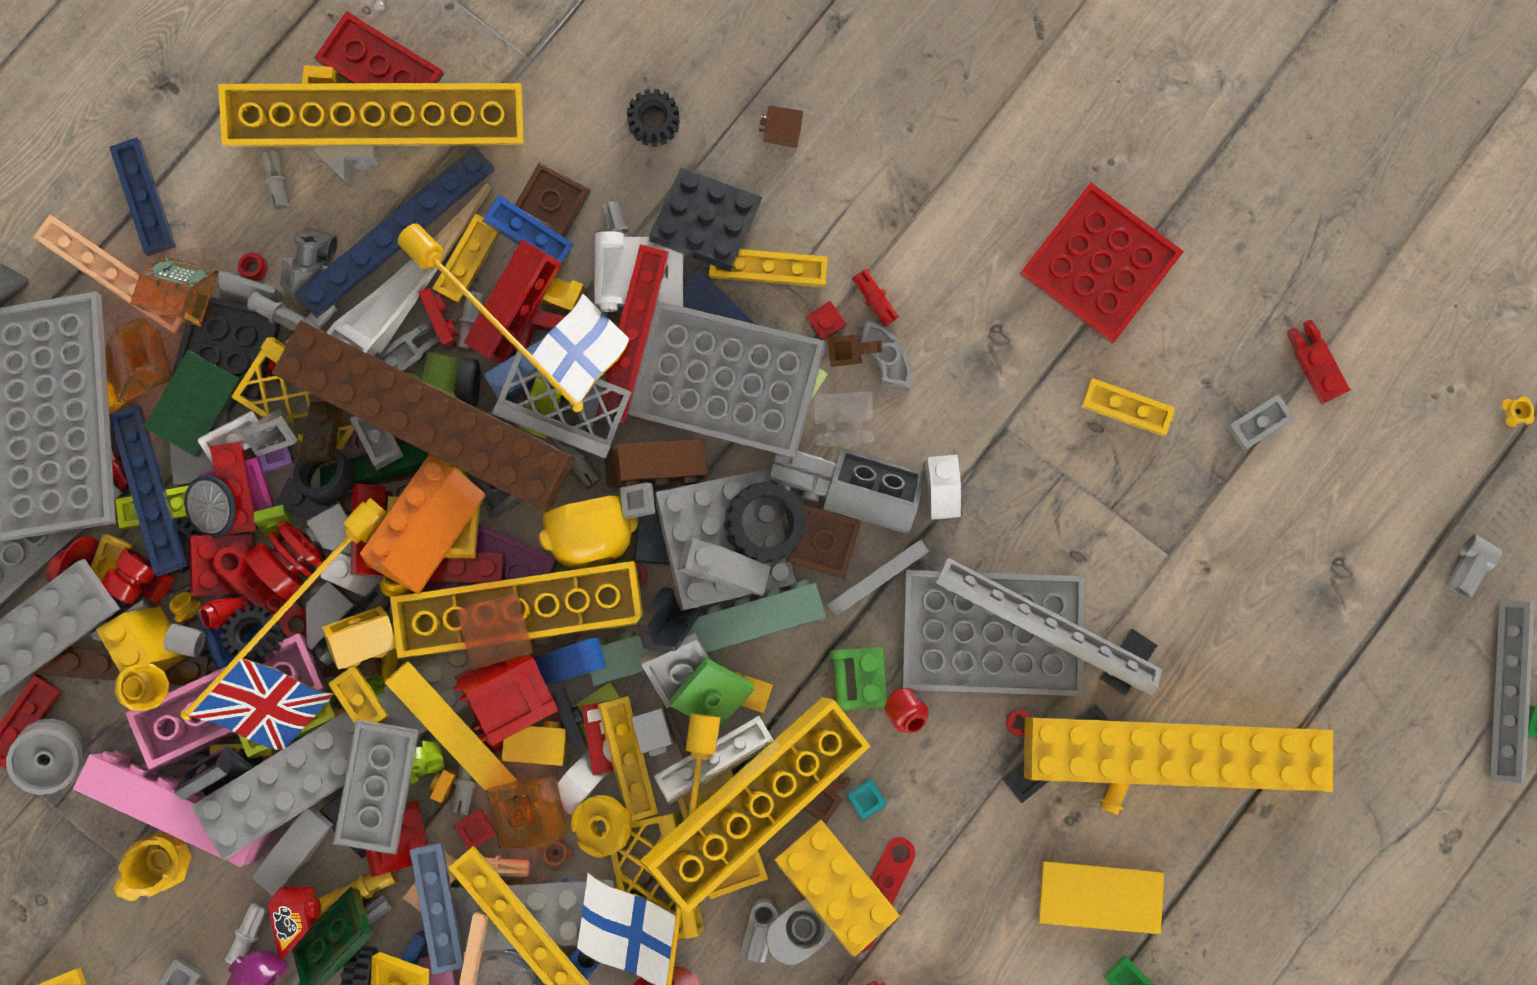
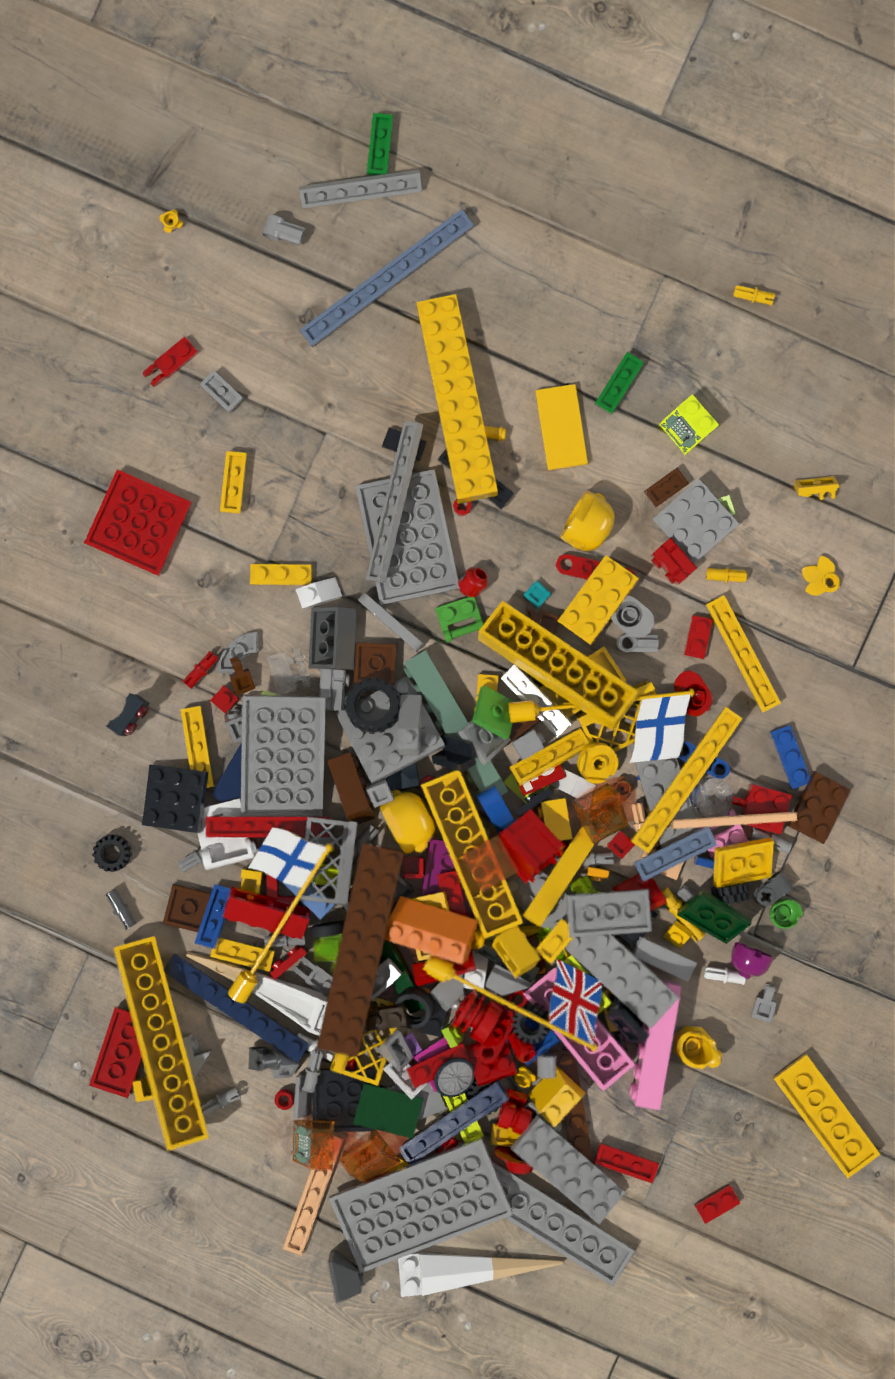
camera: 95 degrees left, 5 degrees up
light grey wheel [6,718,84,795] -> none
dark blue plate [109,137,176,256] -> none
yellow hair [114,664,169,711] -> none
slope [267,887,321,958] -> none
reddish brown brick [759,105,803,148] -> none
none -> dark grey pin [105,888,137,930]
none -> black brick [106,693,150,736]
none -> light grey bracket [224,708,242,743]
none -> yellow plate [250,564,312,586]
none -> sand blue plate [300,209,474,347]
none -> red panel [403,856,424,878]
none -> yellow piece [560,490,615,551]
none -> yellow plate [663,921,692,949]

